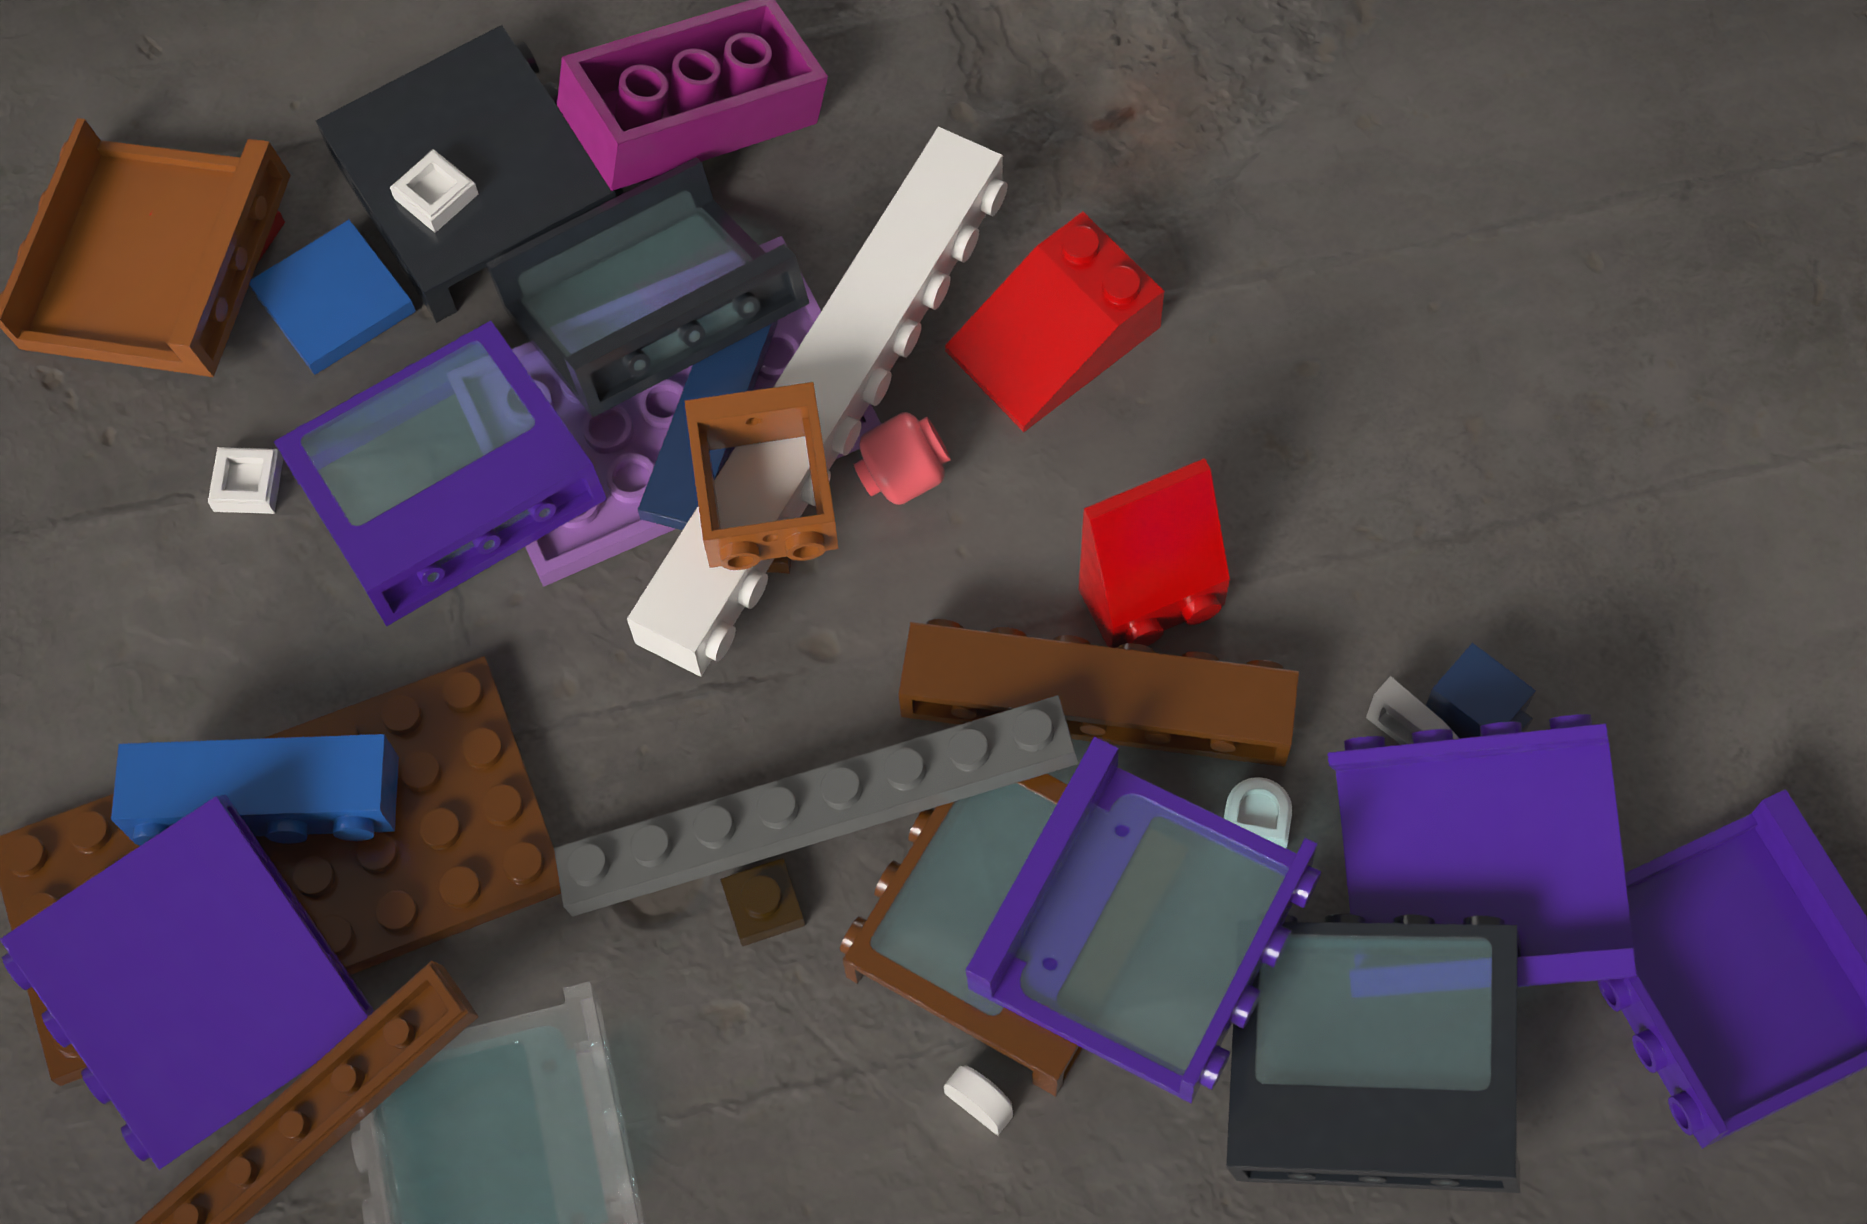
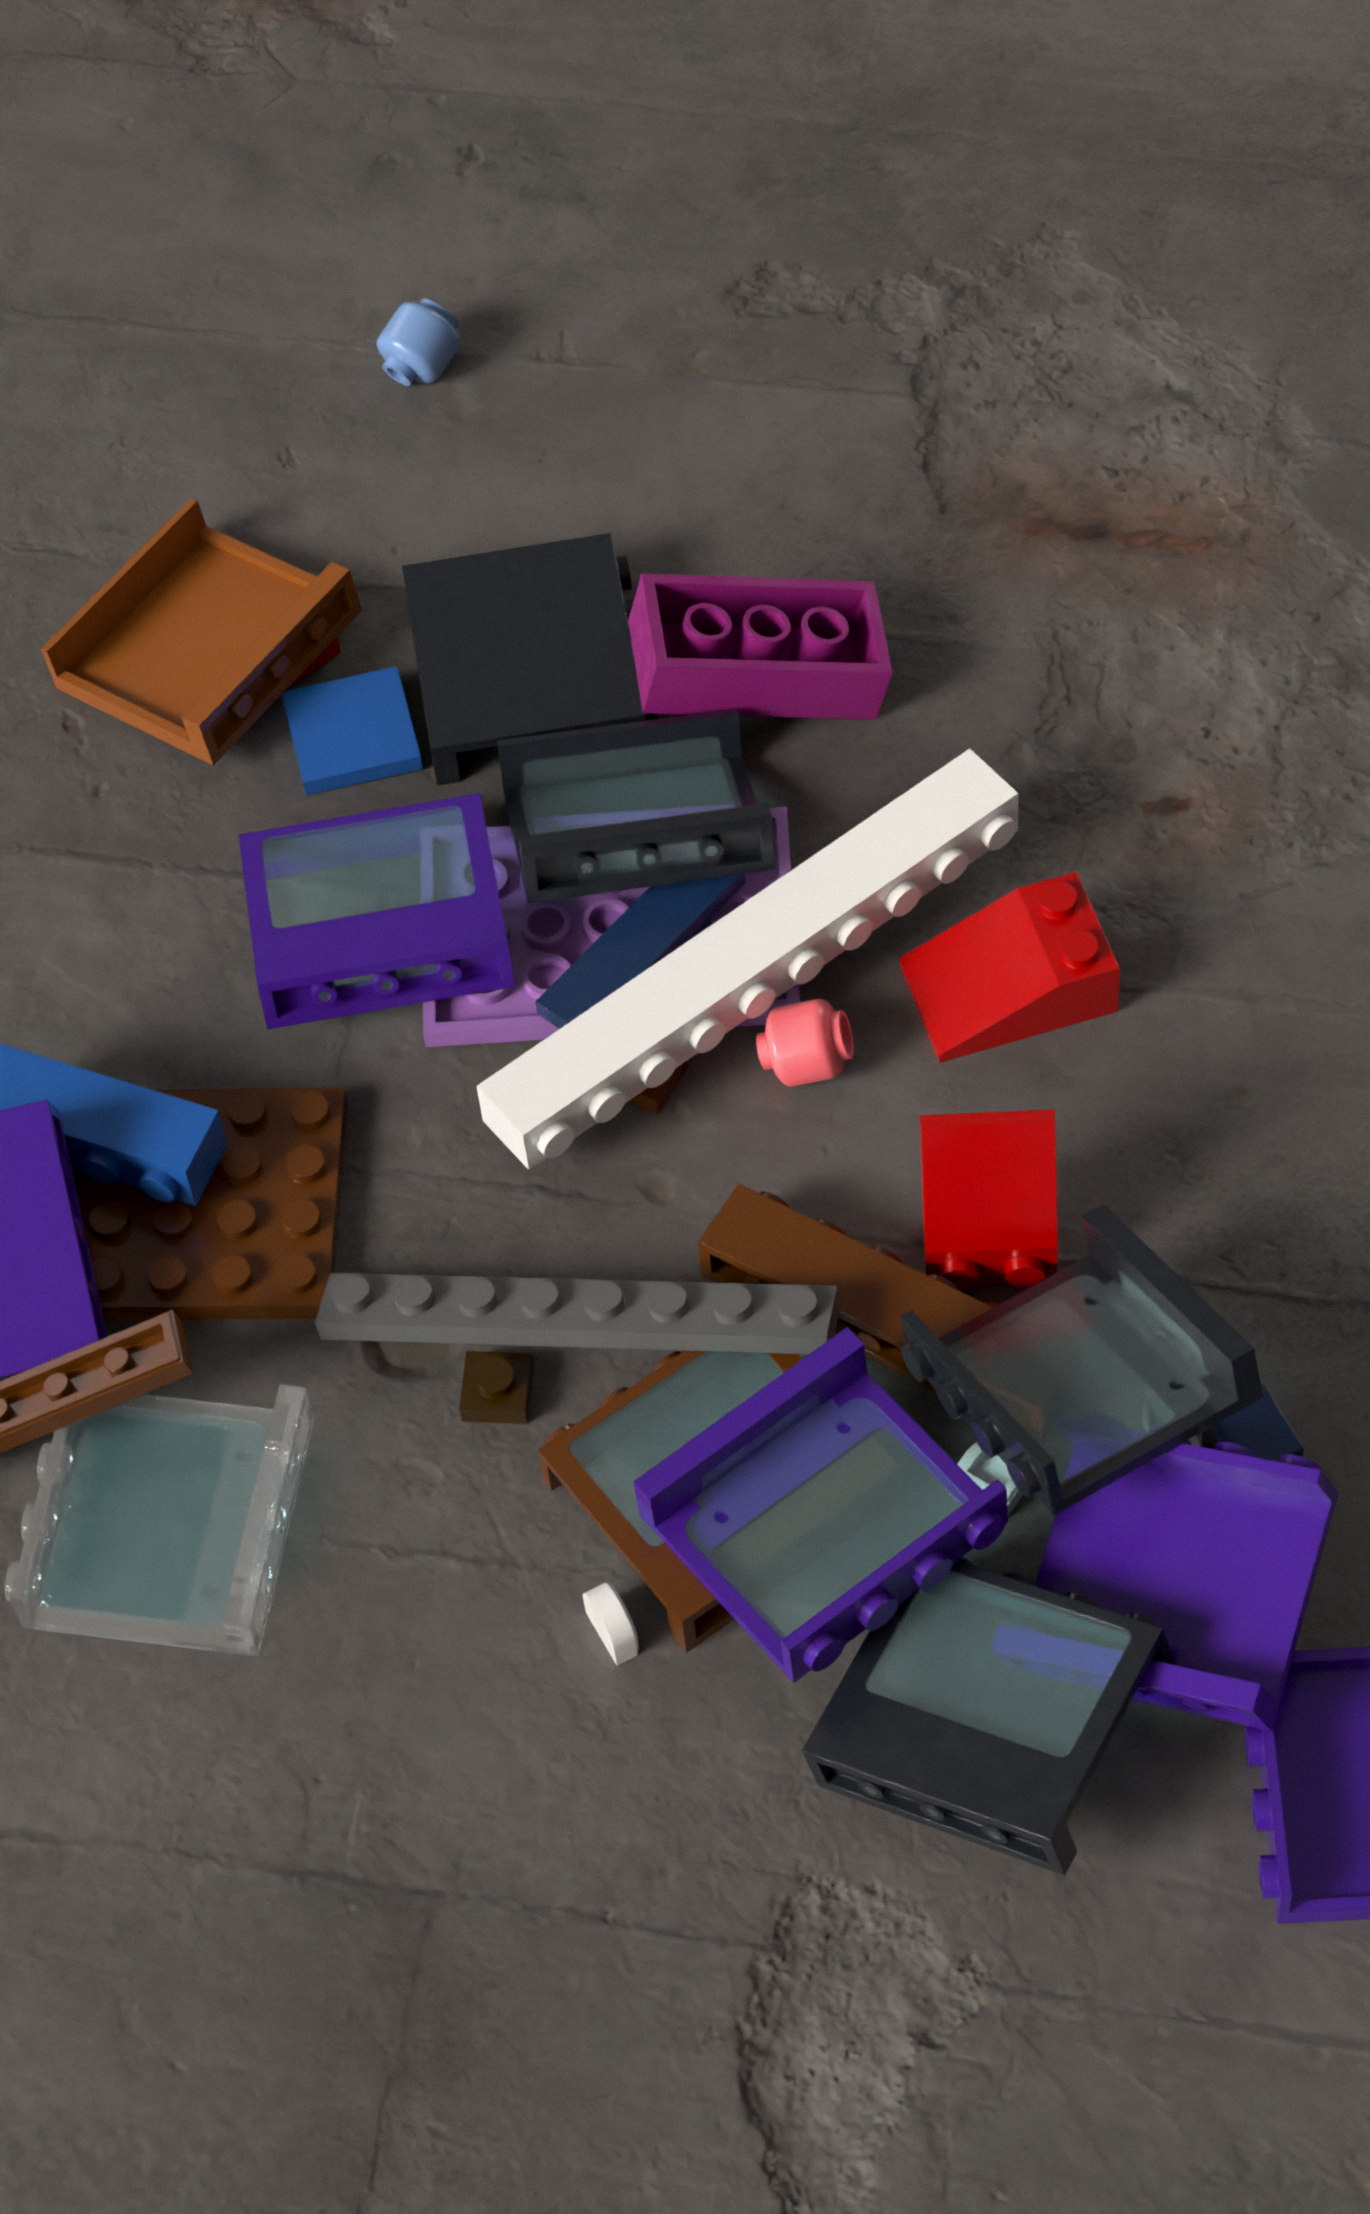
camera: 25 degrees right, 10 degrees down
white tile [208,447,283,514] -> none
white tile [390,149,479,233] -> none
dark orange window [685,382,839,570] -> none
none -> panel [900,1204,1263,1516]

